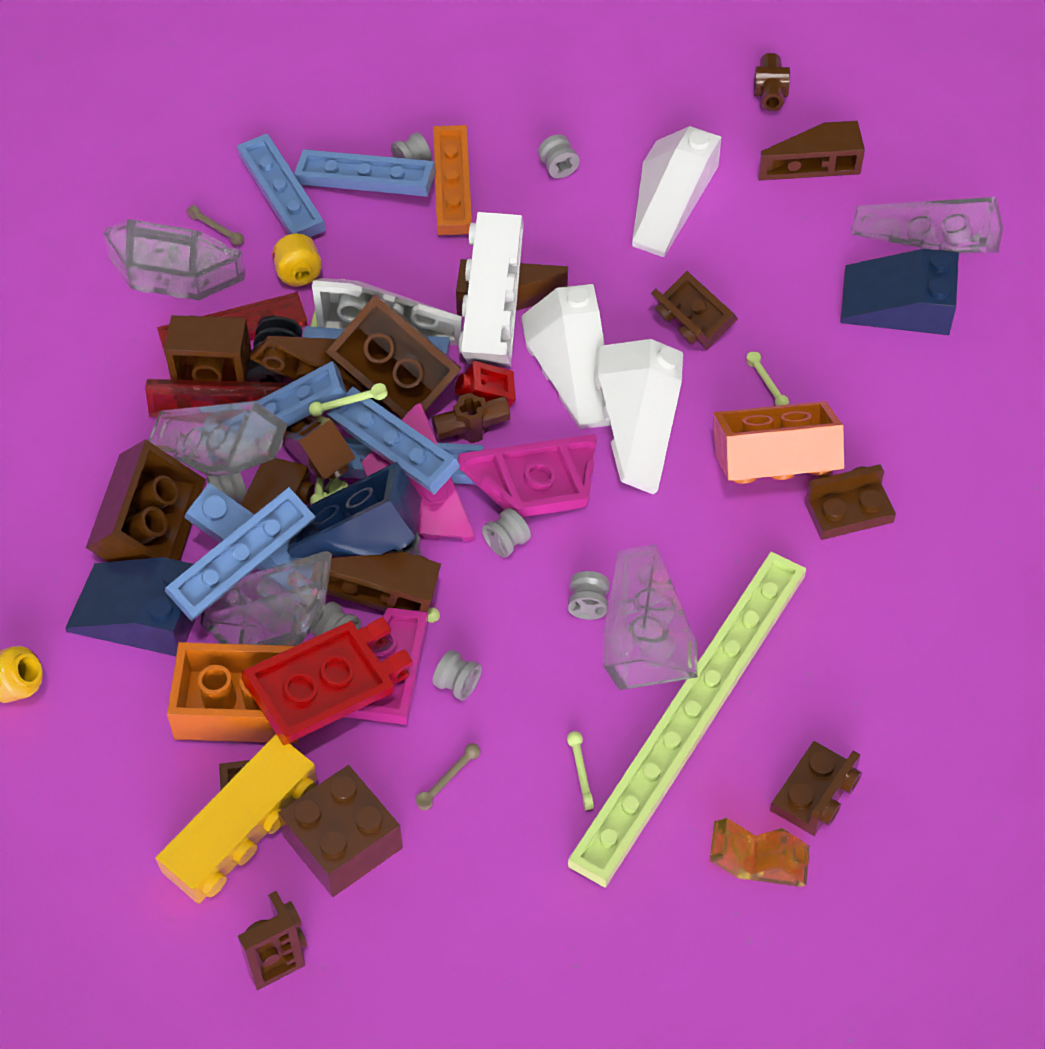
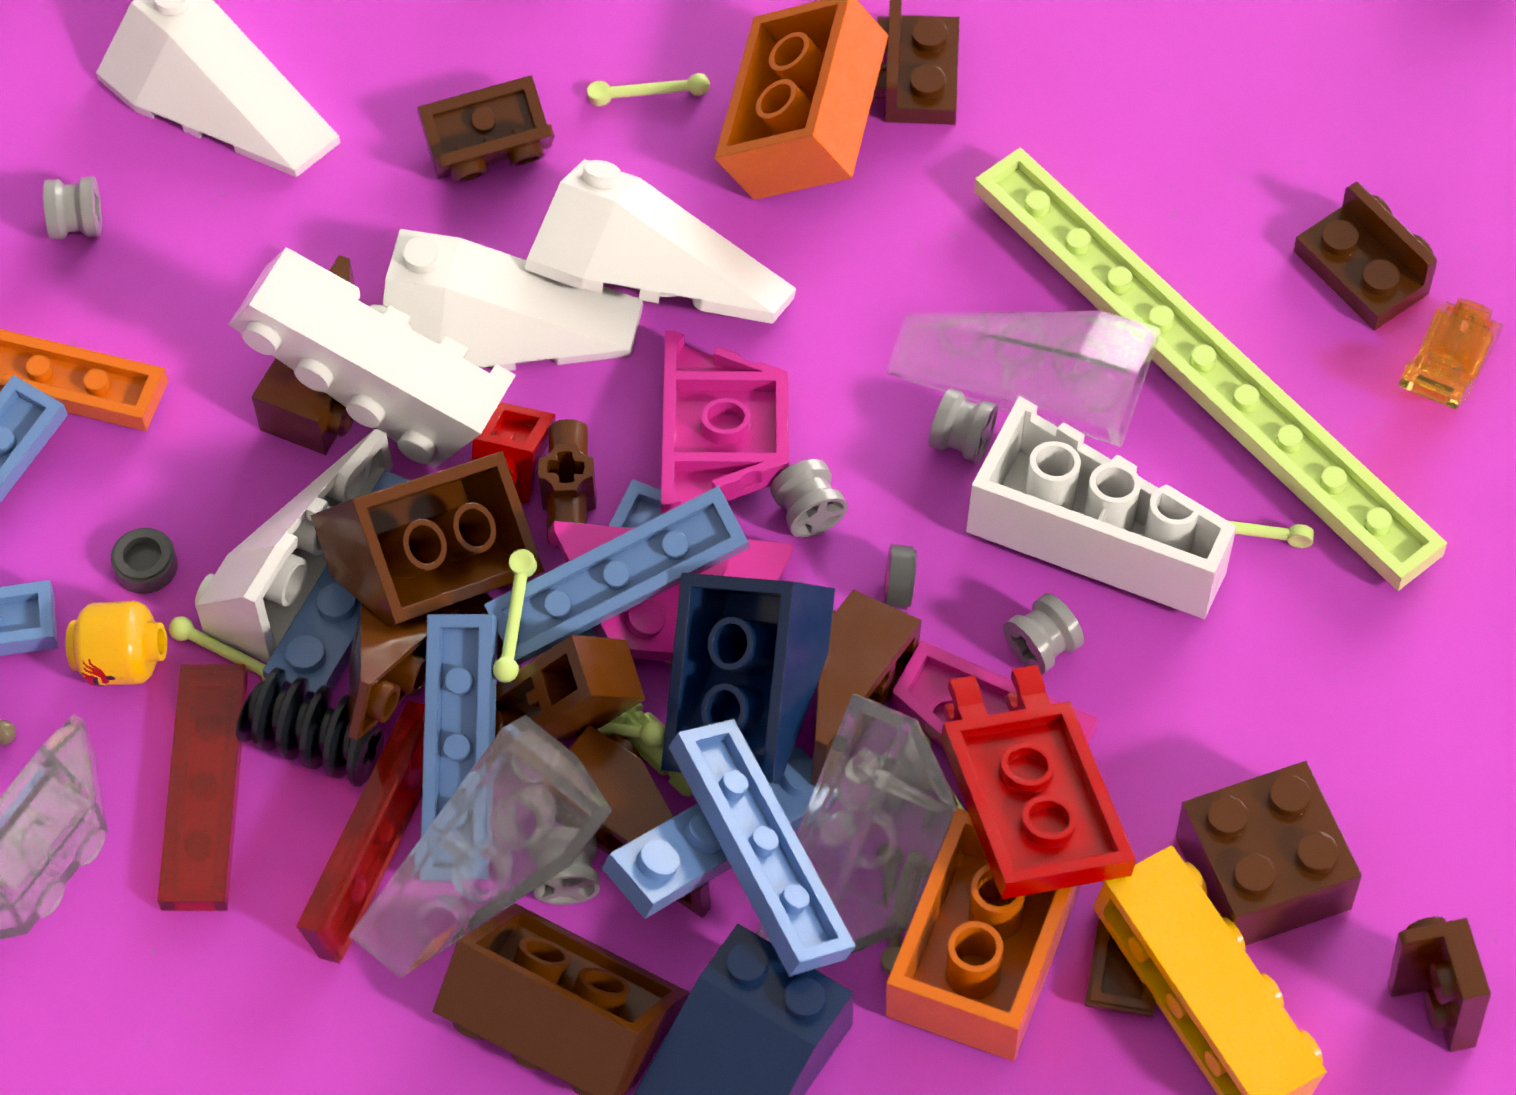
camera: 70 degrees left, 5 degrees up
reddish brown brick [164,315,252,401] -> none
dark tan hinge [416,743,481,811] -> none
none -> dark grey tile [111,528,178,594]
none -> dark grey tile [883,544,917,610]
none -> wedge [966,395,1237,620]

